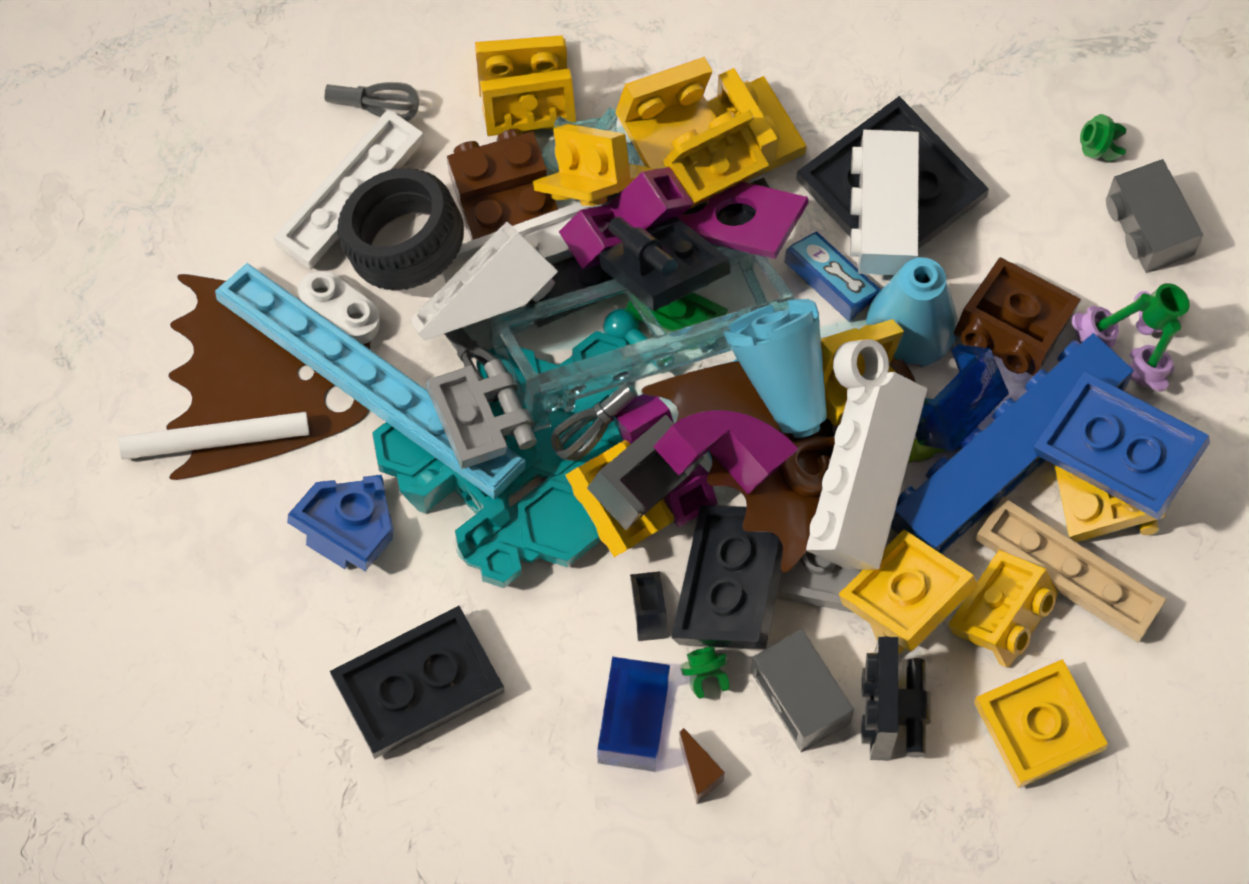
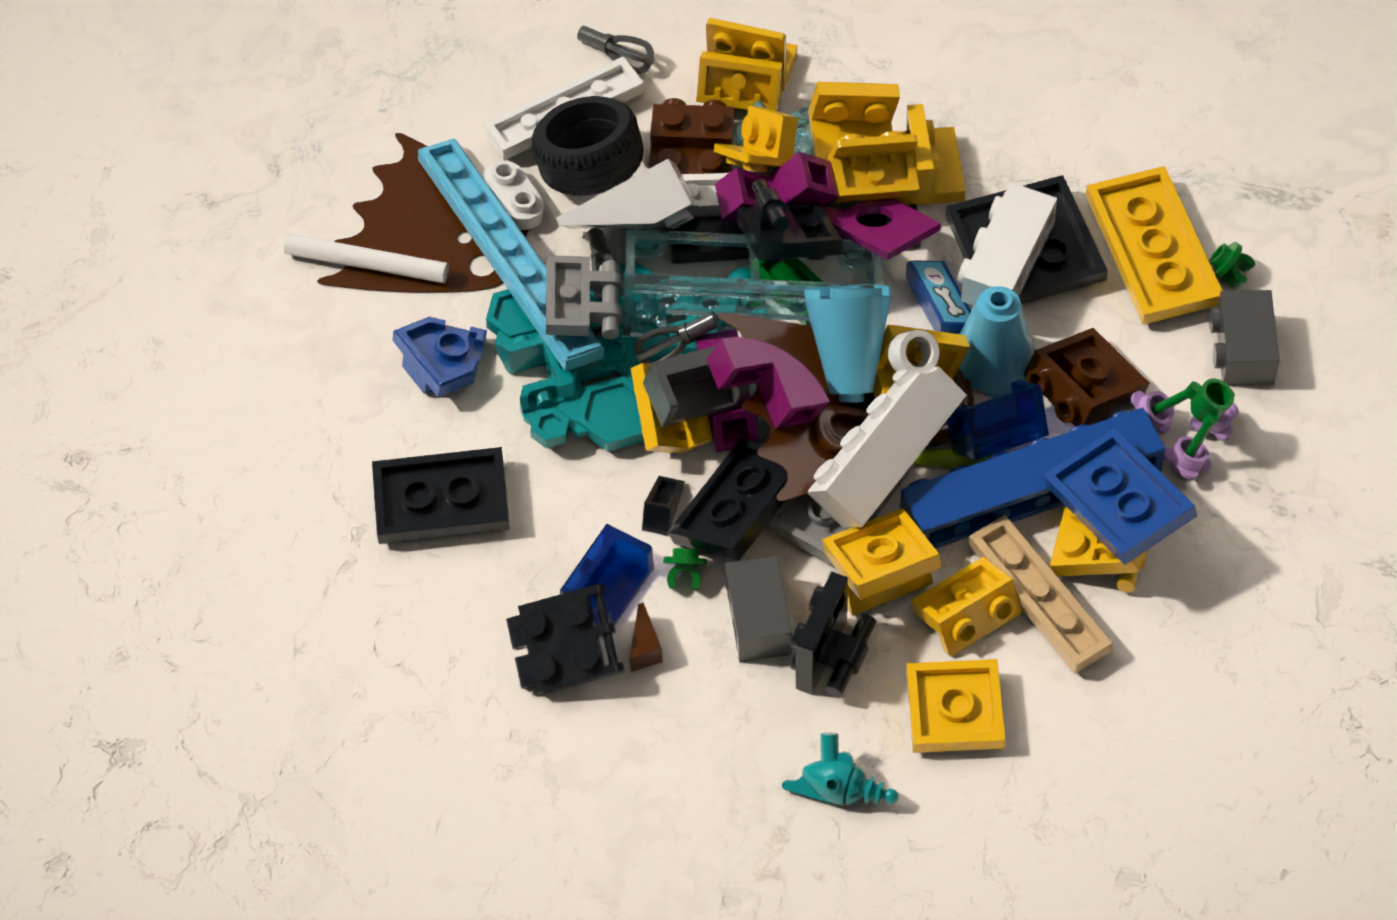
camera: 25 degrees right, 10 degrees down
none -> black plate [506,584,625,695]
none -> teal piece [782,732,899,805]
none -> yellow plate [1086,166,1222,325]

